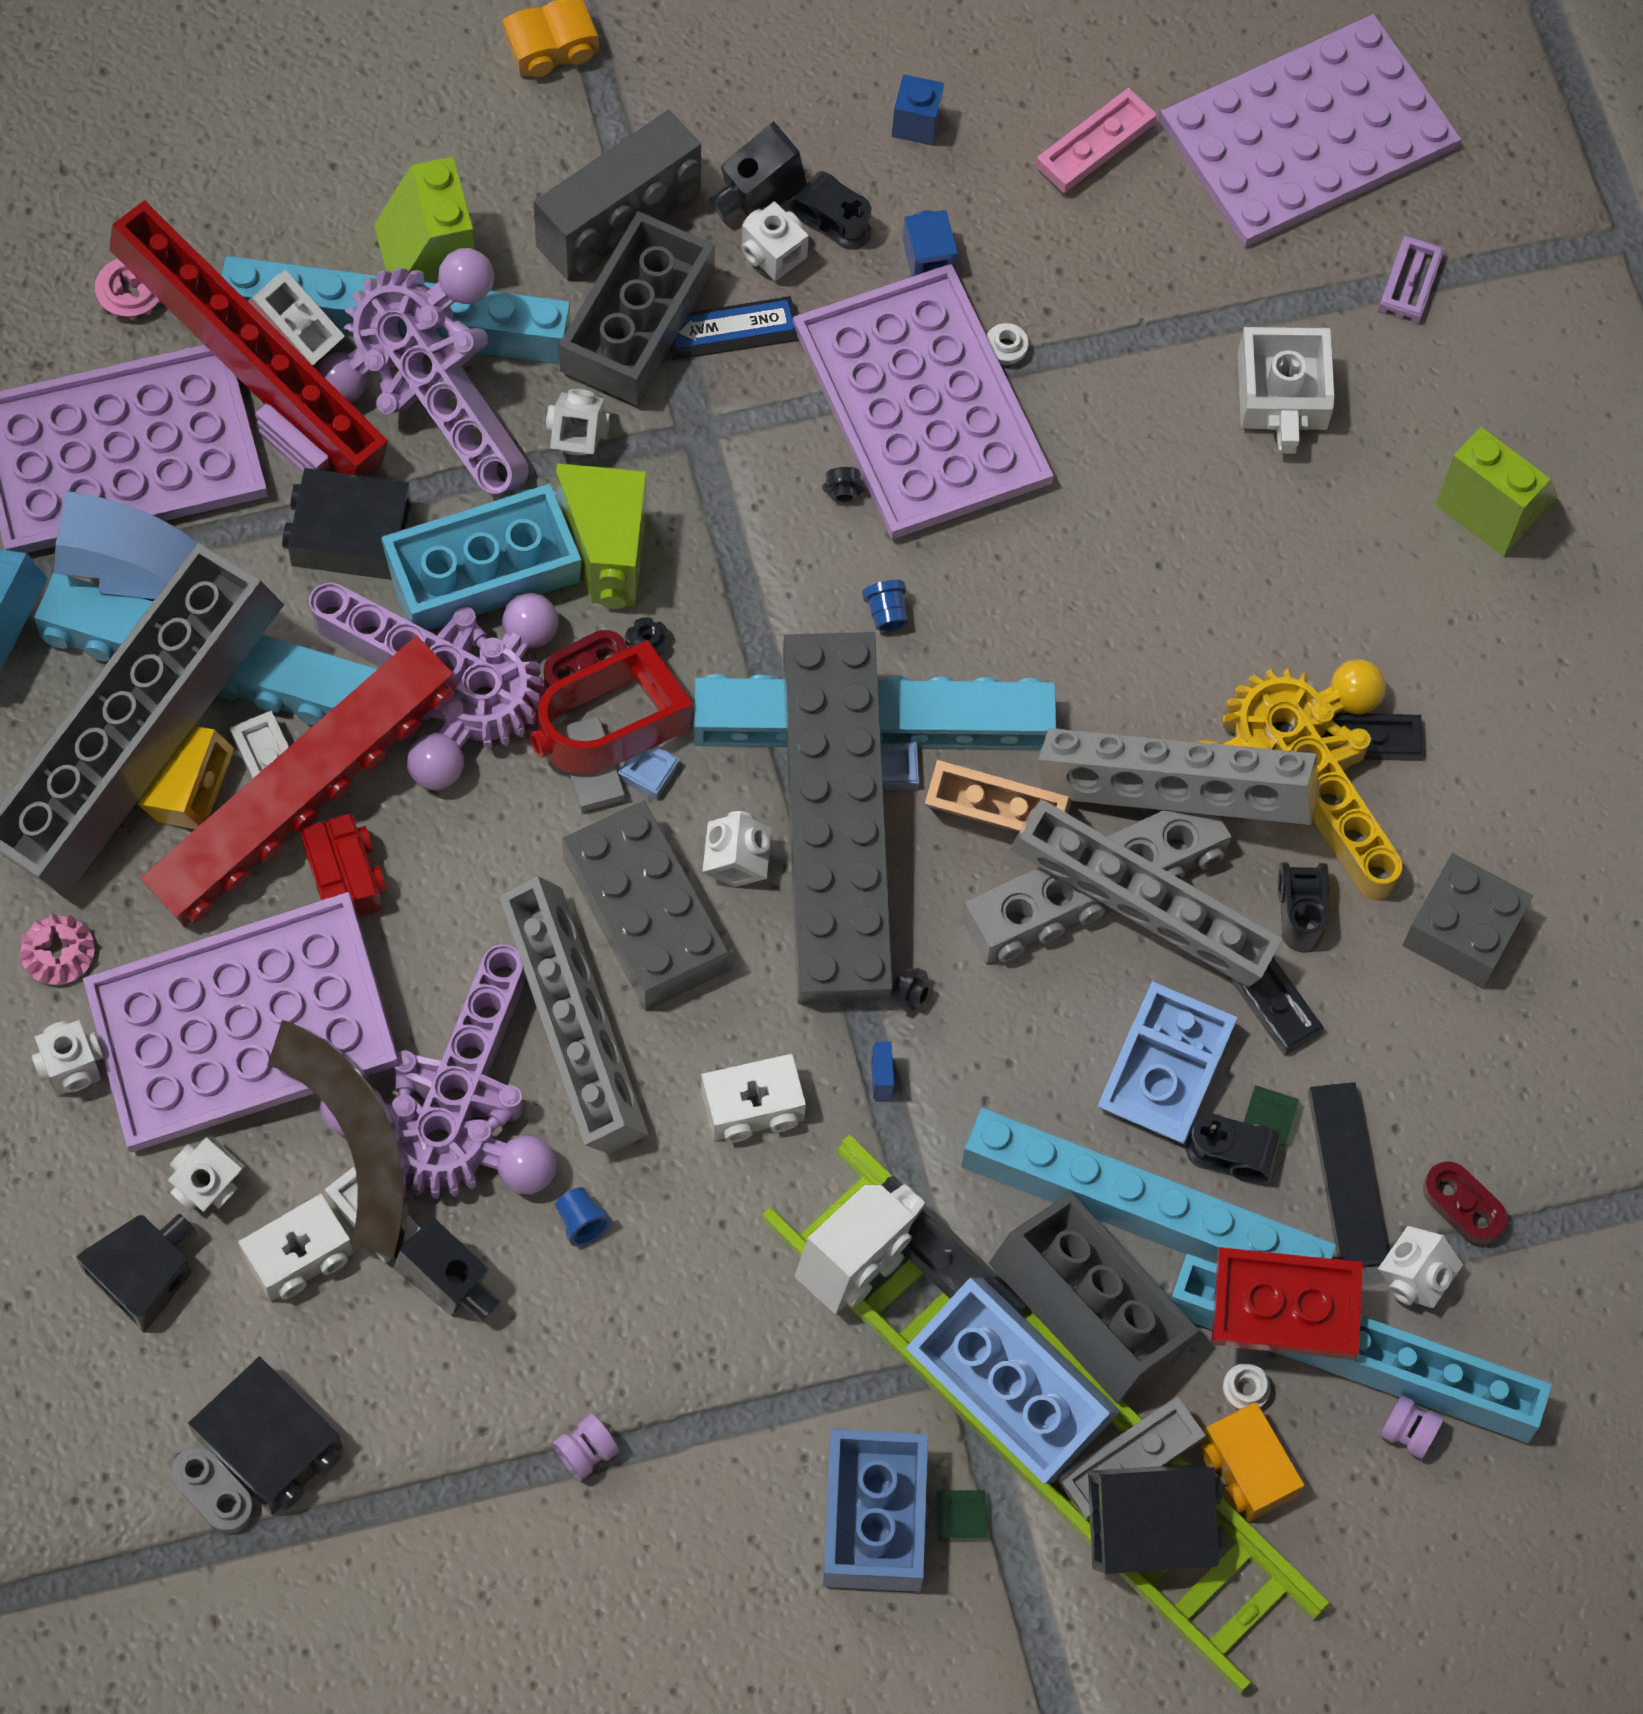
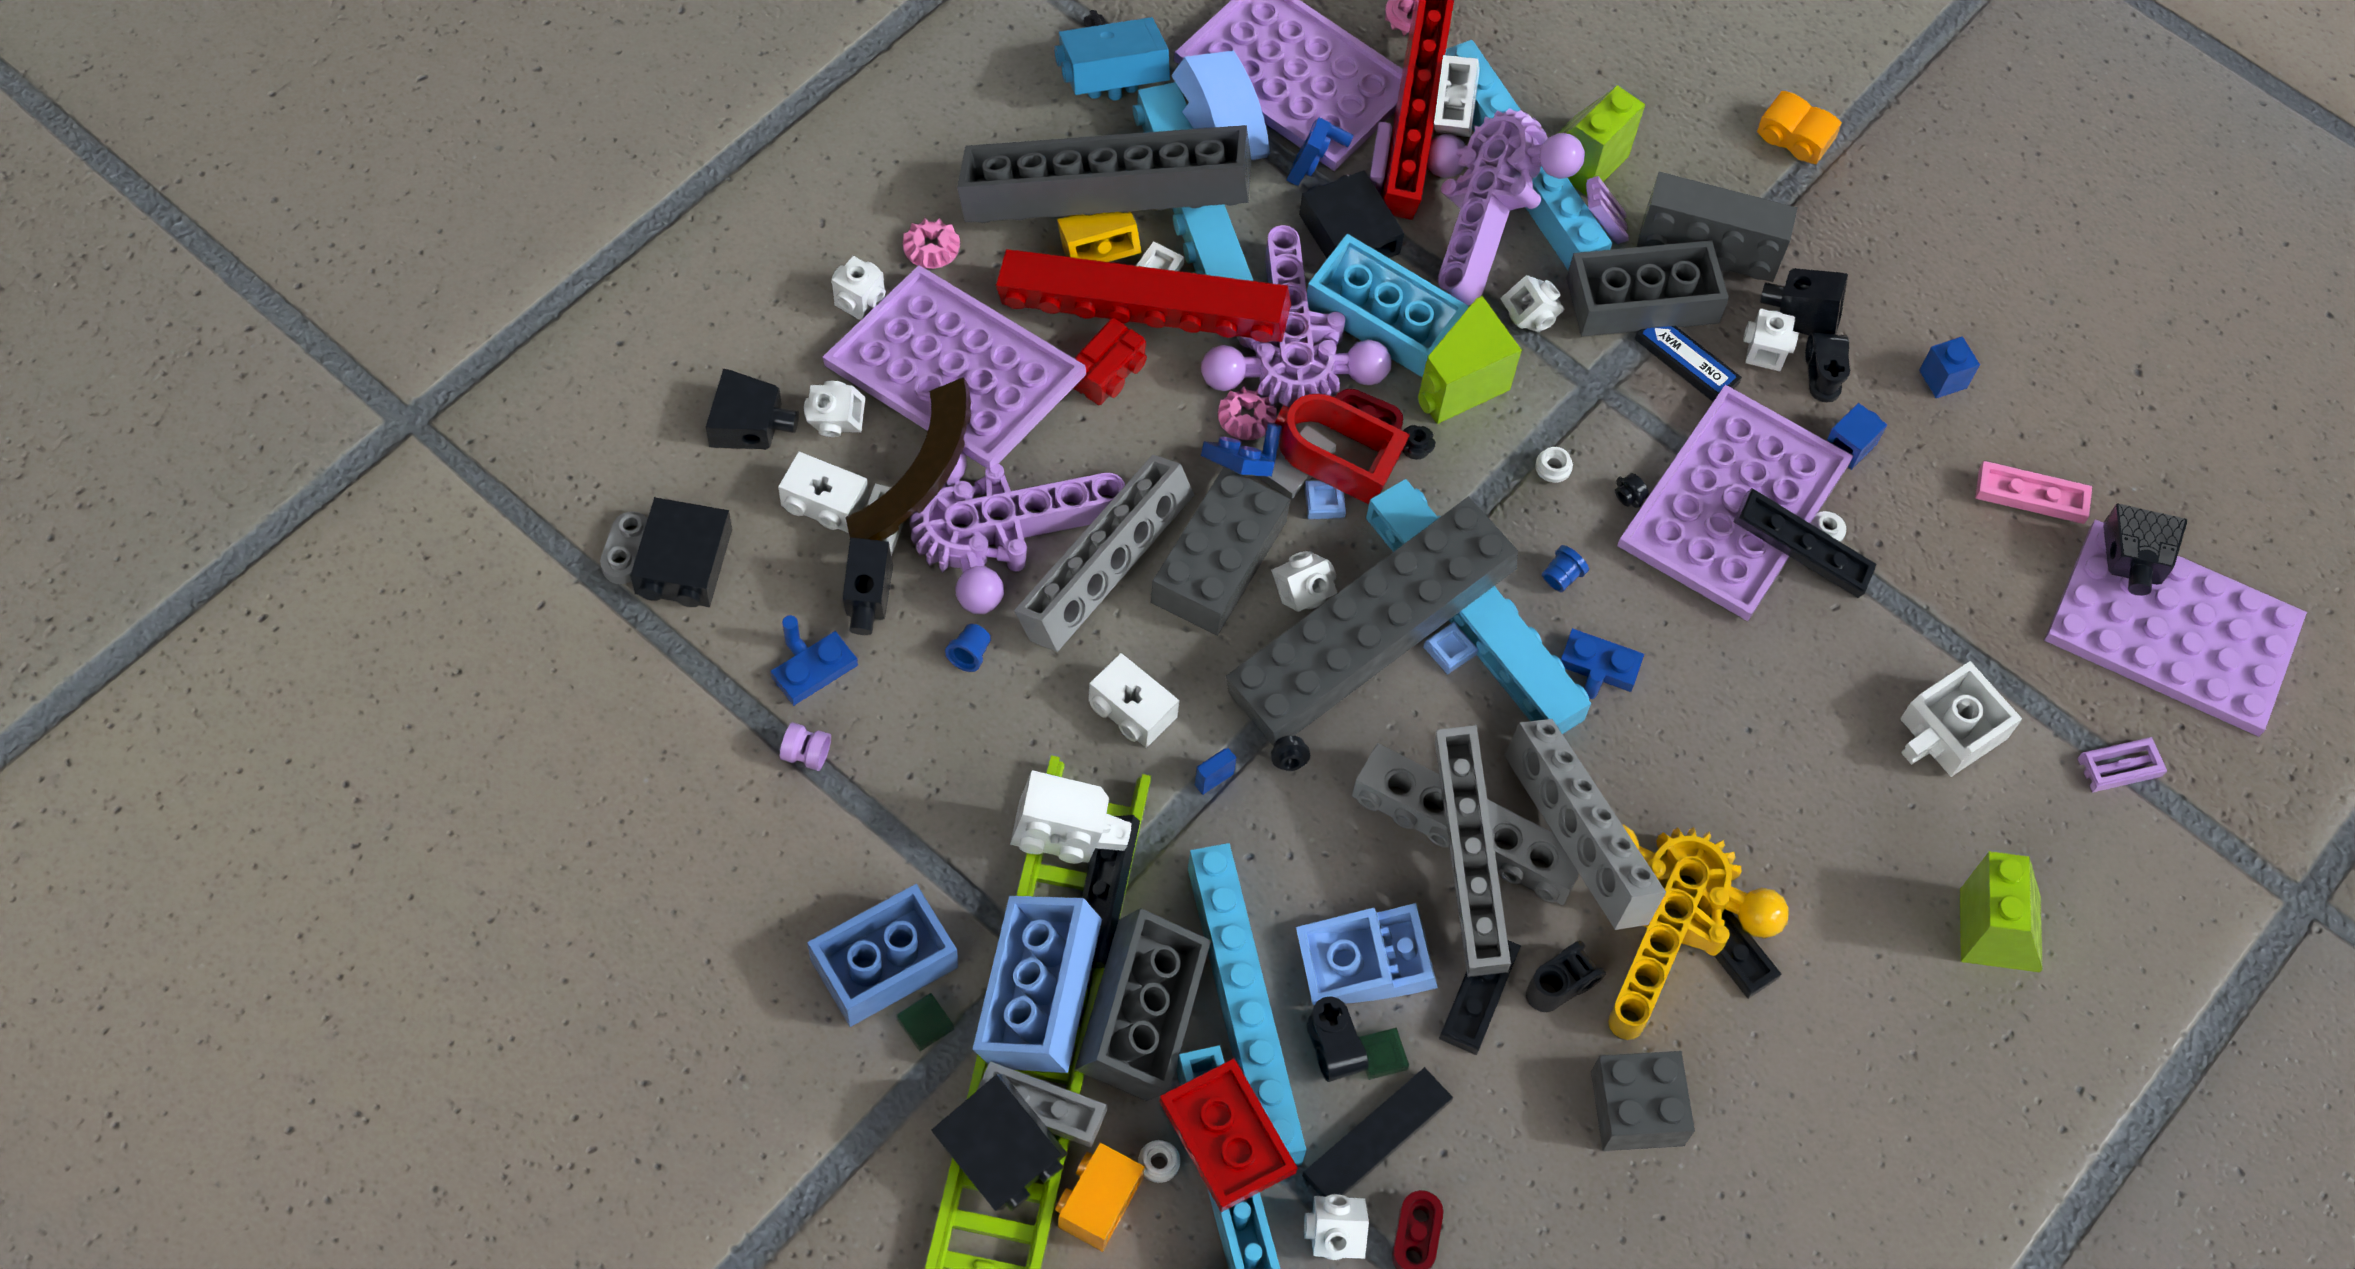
camera: 55 degrees right, 5 degrees down
light nougat brick [925,760,1072,833] -> none
none -> blue plate [771,615,858,706]
none -> blue plate [1201,423,1282,477]
none -> bright pink gear [1218,386,1277,440]
none -> blue plate [1286,117,1354,186]
none -> white plate [1535,447,1573,483]
none -> blue plate [1561,628,1644,699]
none -> lavender tile [1586,176,1629,244]
none -> black tile [1733,488,1877,598]
none -> torso [2103,503,2187,596]

